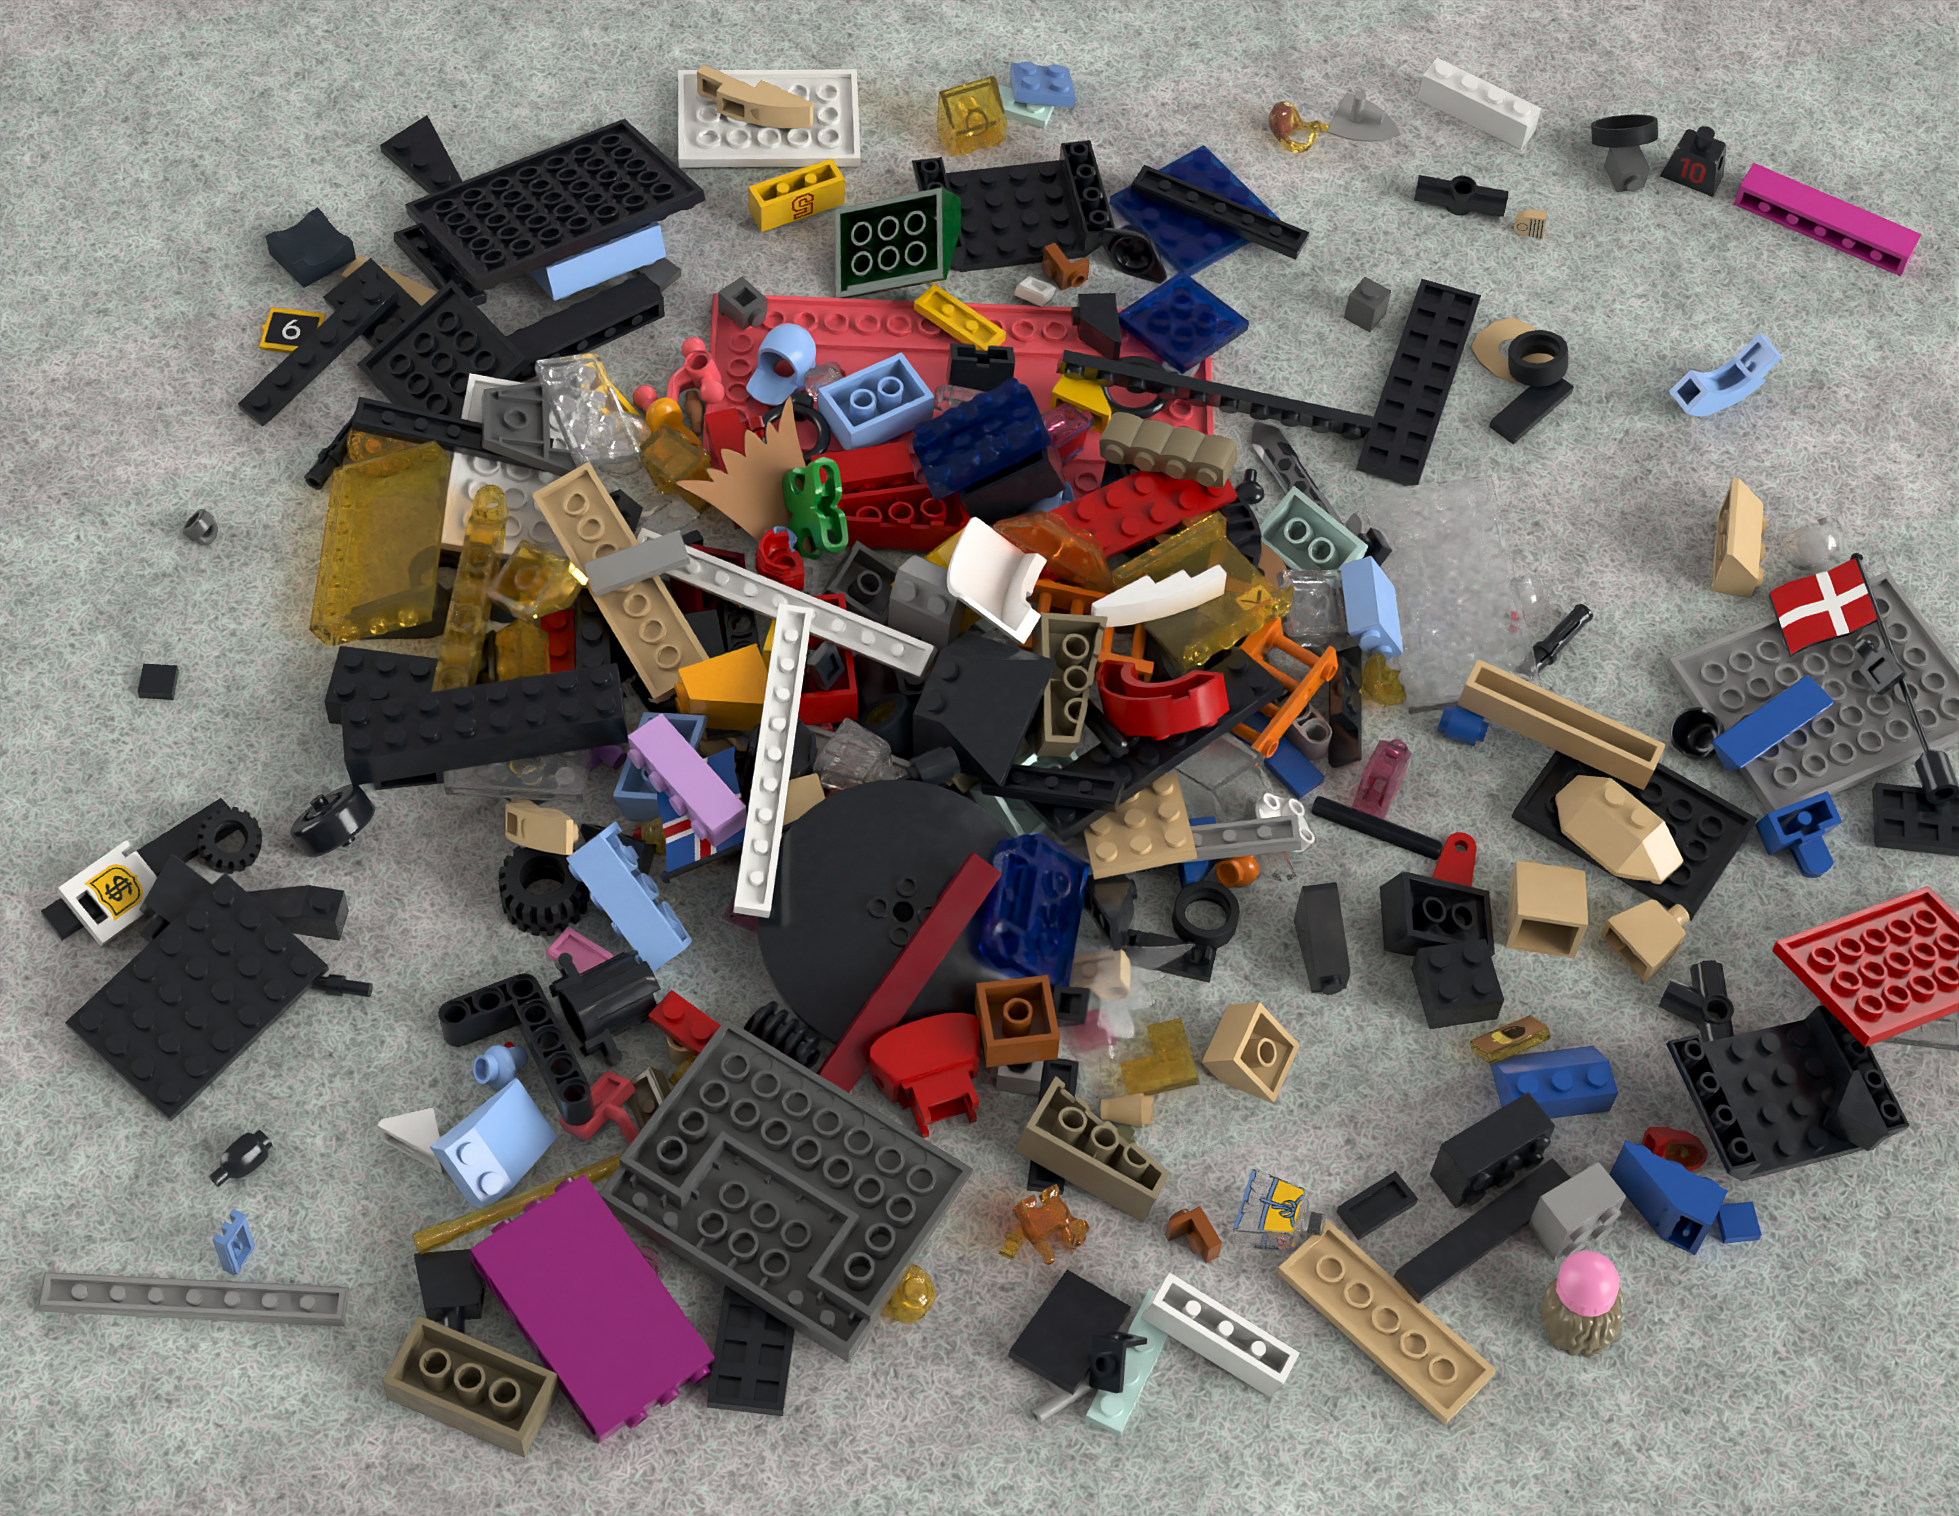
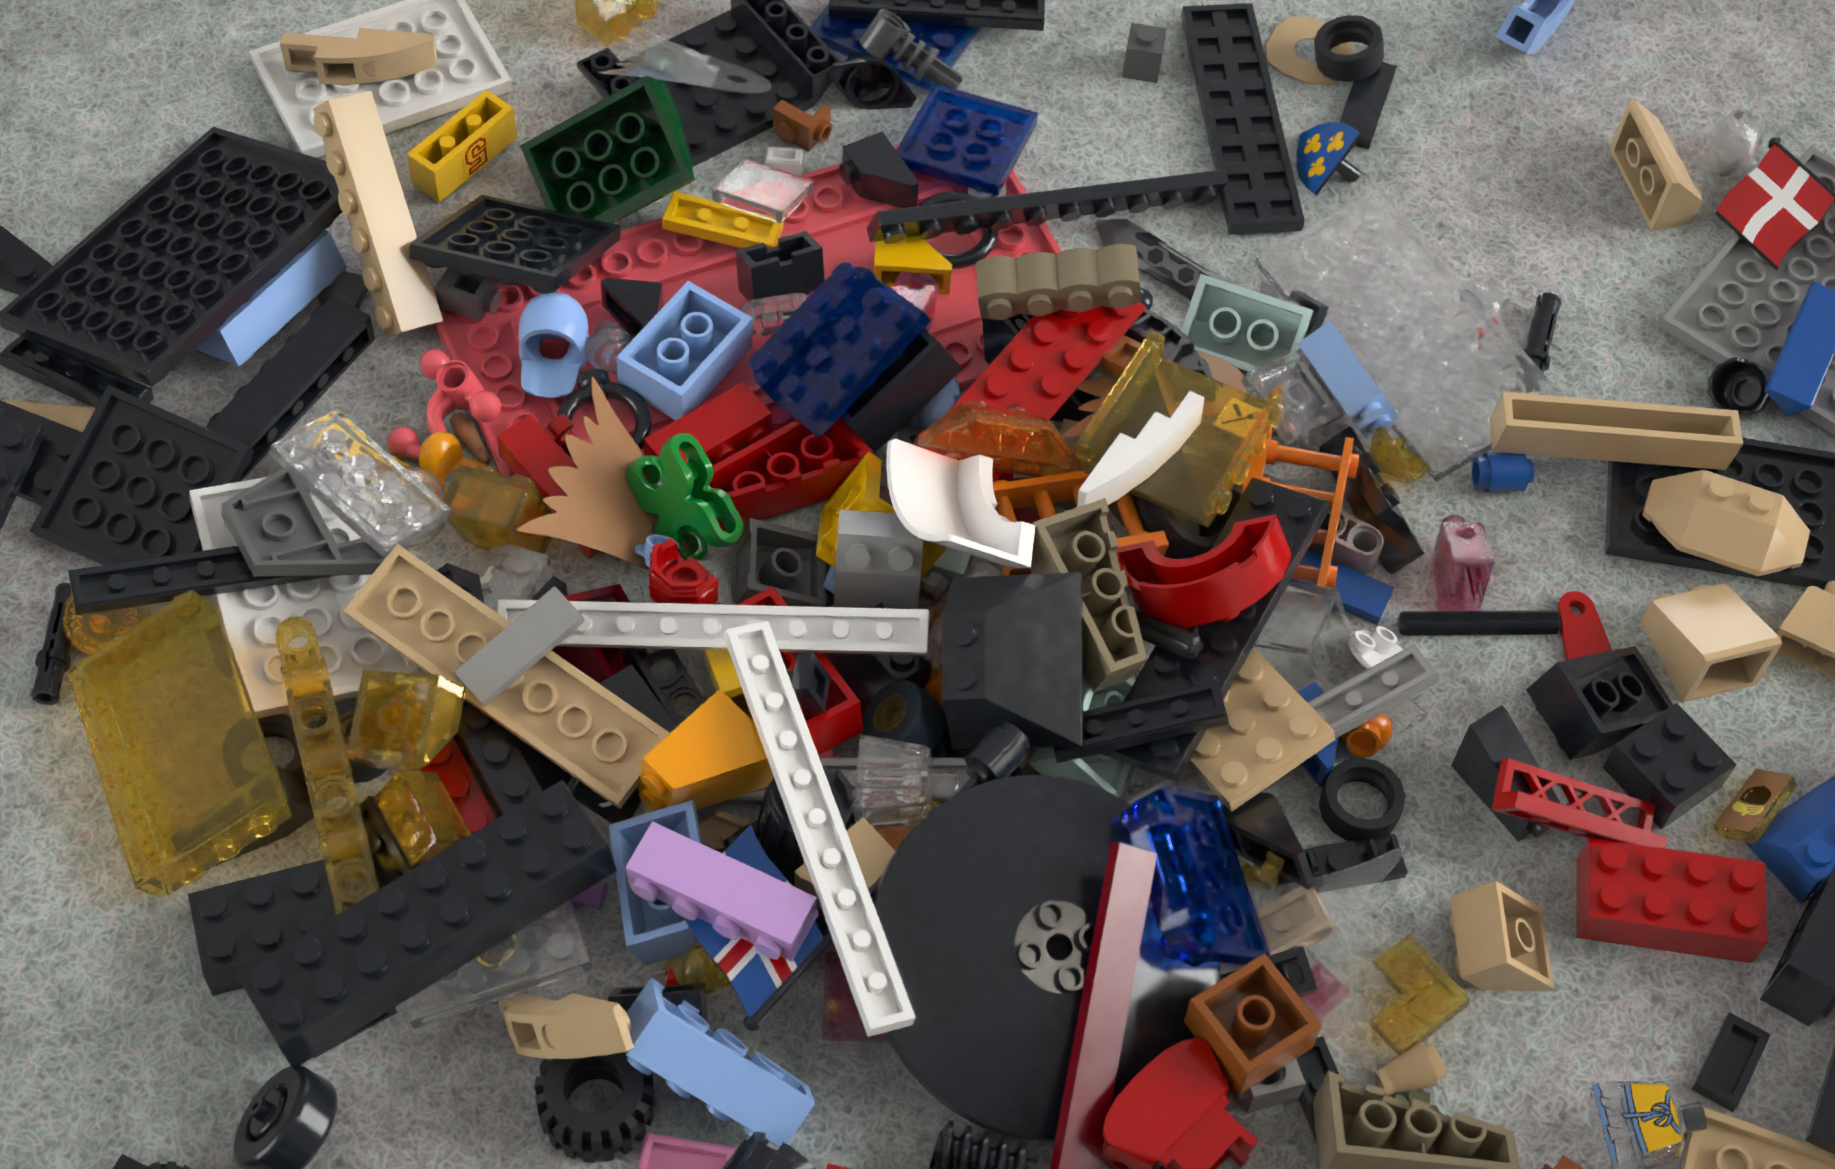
camera: 25 degrees left, 0 degrees up
none -> tan brick [313,91,443,338]
none -> black plate [409,195,621,293]
none -> clear piece [598,26,772,93]
none -> black slope [600,278,663,338]
none -> clear tile [712,159,814,223]
none -> dark grey piece [860,9,963,93]
none -> clear yellow arm [1221,851,1285,890]
none -> blue shield [1296,122,1362,196]
none -> red fence [1492,758,1667,848]
none -> red brick [1576,838,1768,963]

